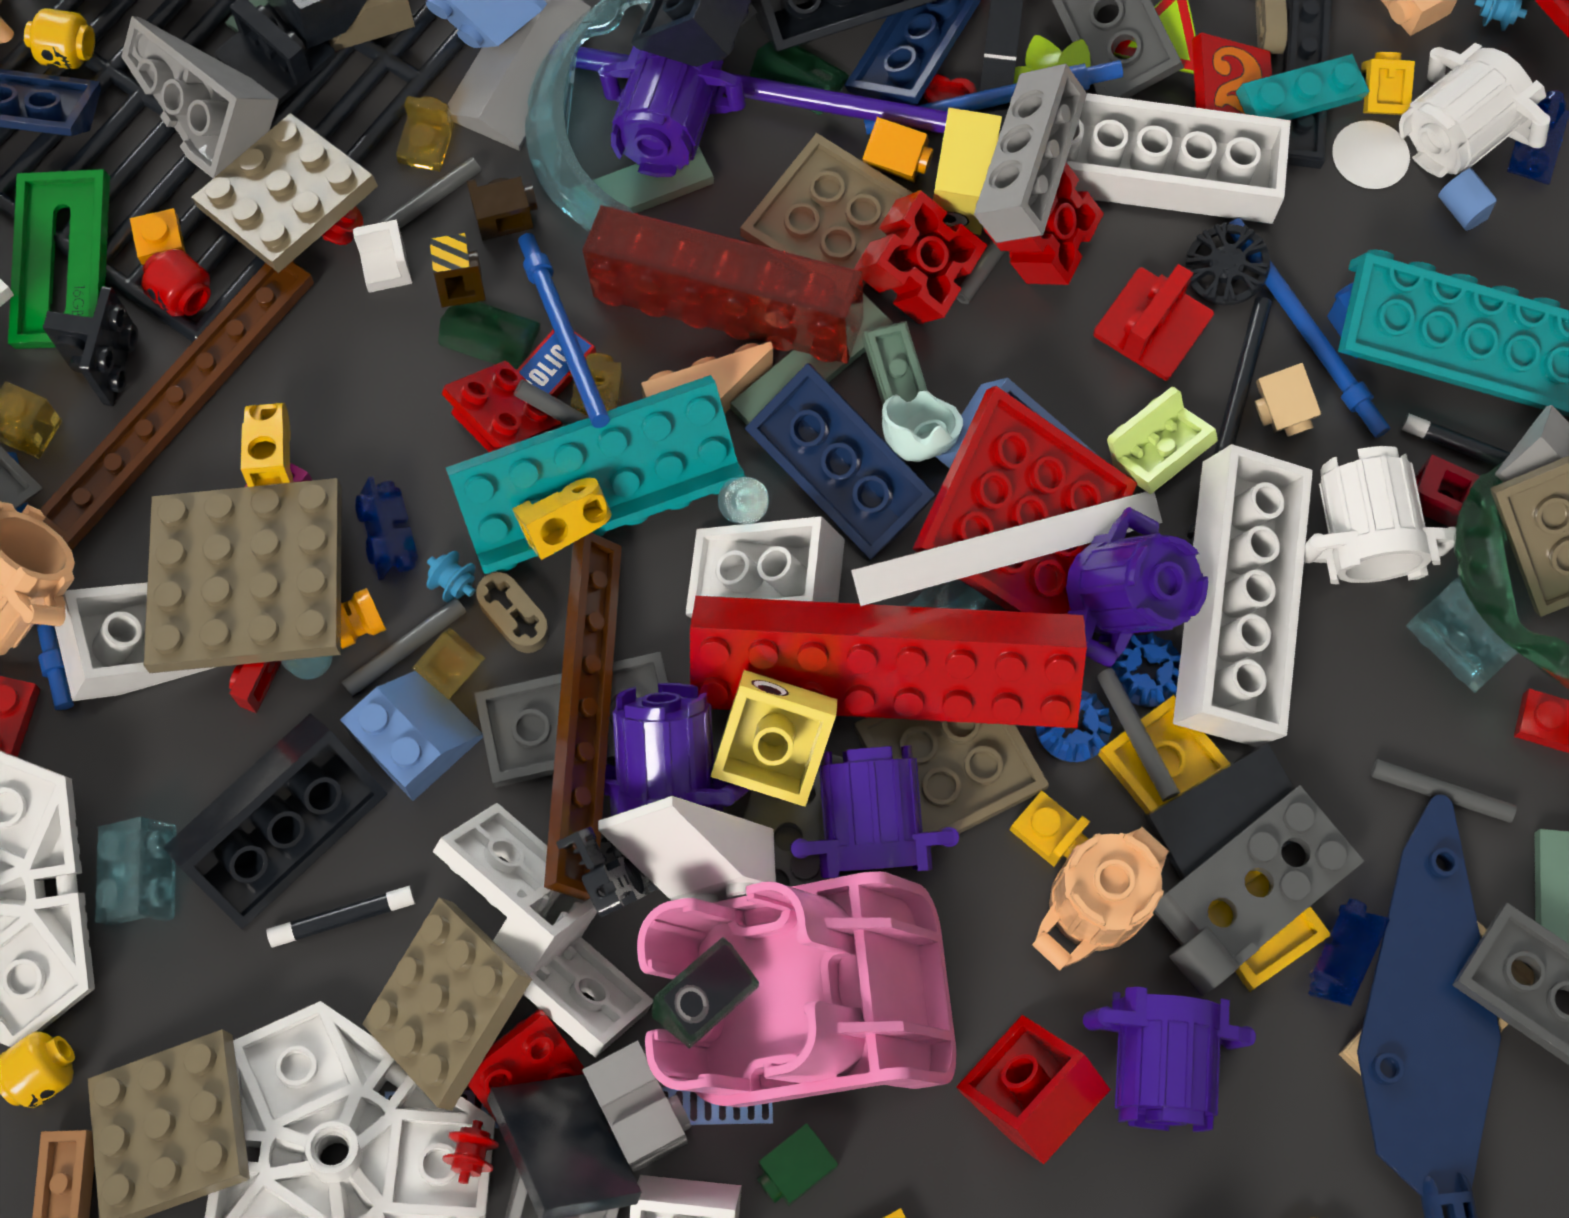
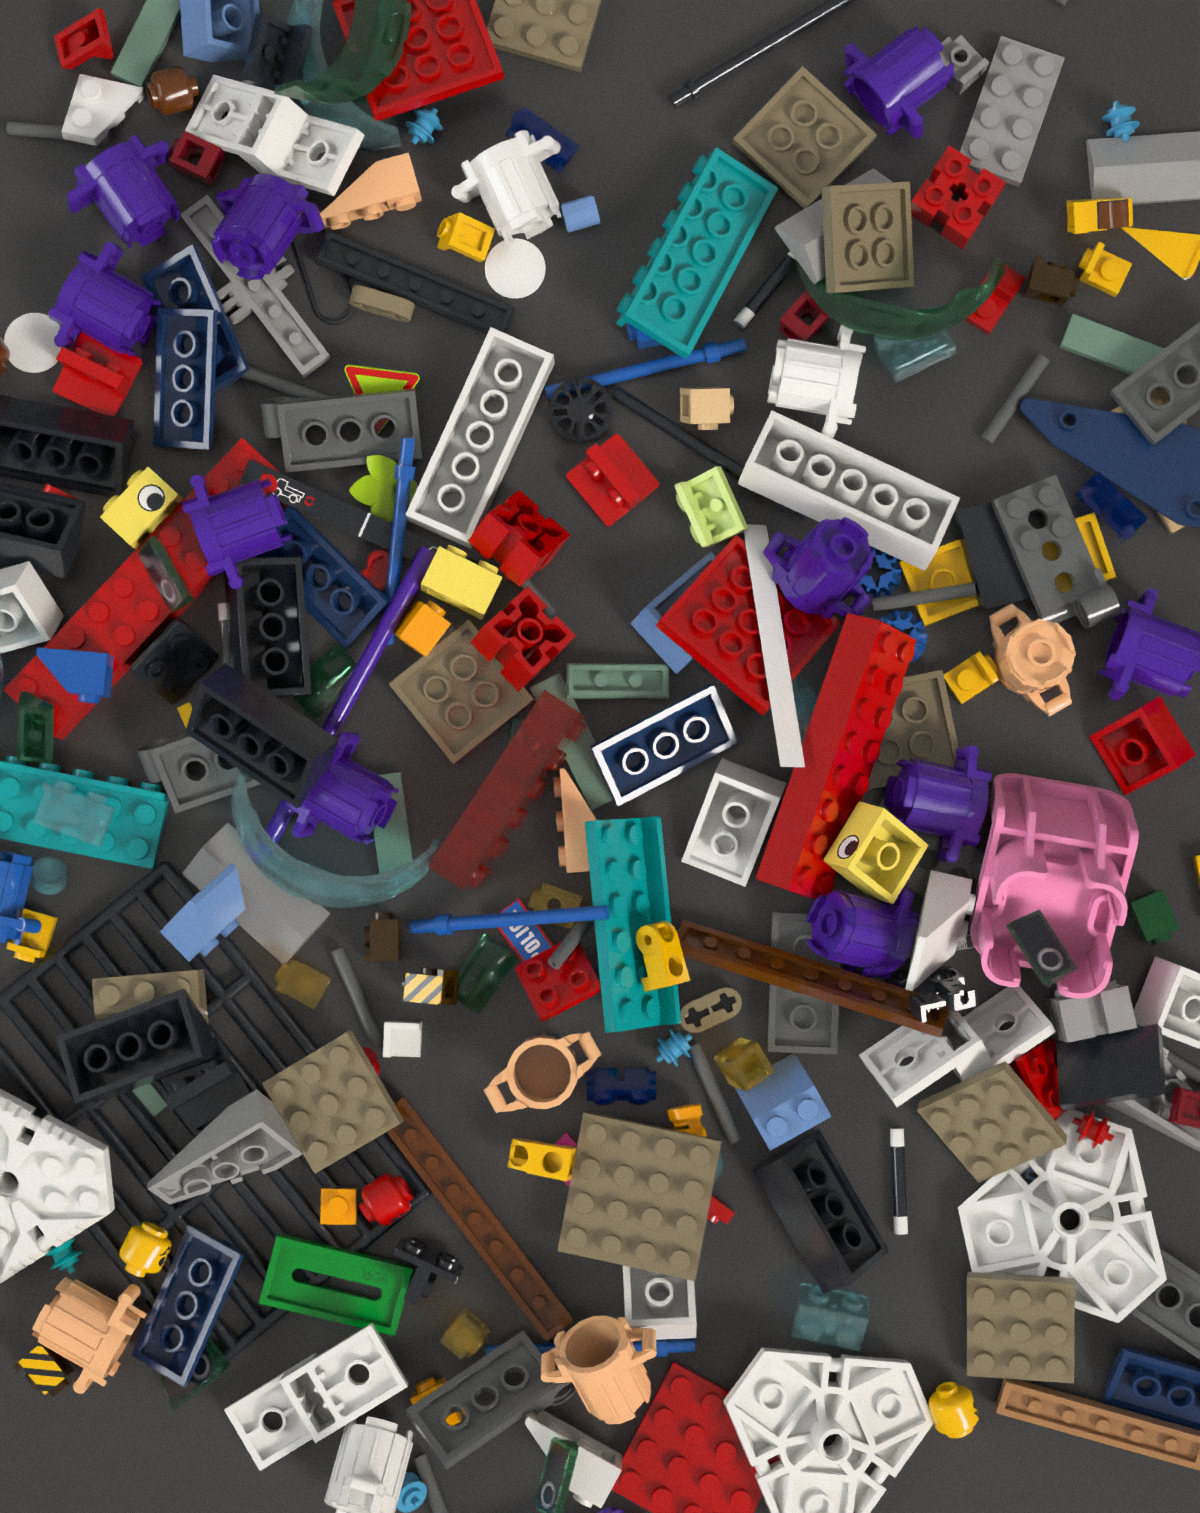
camera: 70 degrees left, 15 degrees up
clear light blue wheel [718,477,769,524] -> none
light aqua hair [882,391,963,462] -> none
light grey brick [974,64,1087,243] -> none
red tile [1192,32,1272,114] -> none
teal plate [1235,54,1370,120] -> none
none -> light nougat container [484,1031,602,1113]

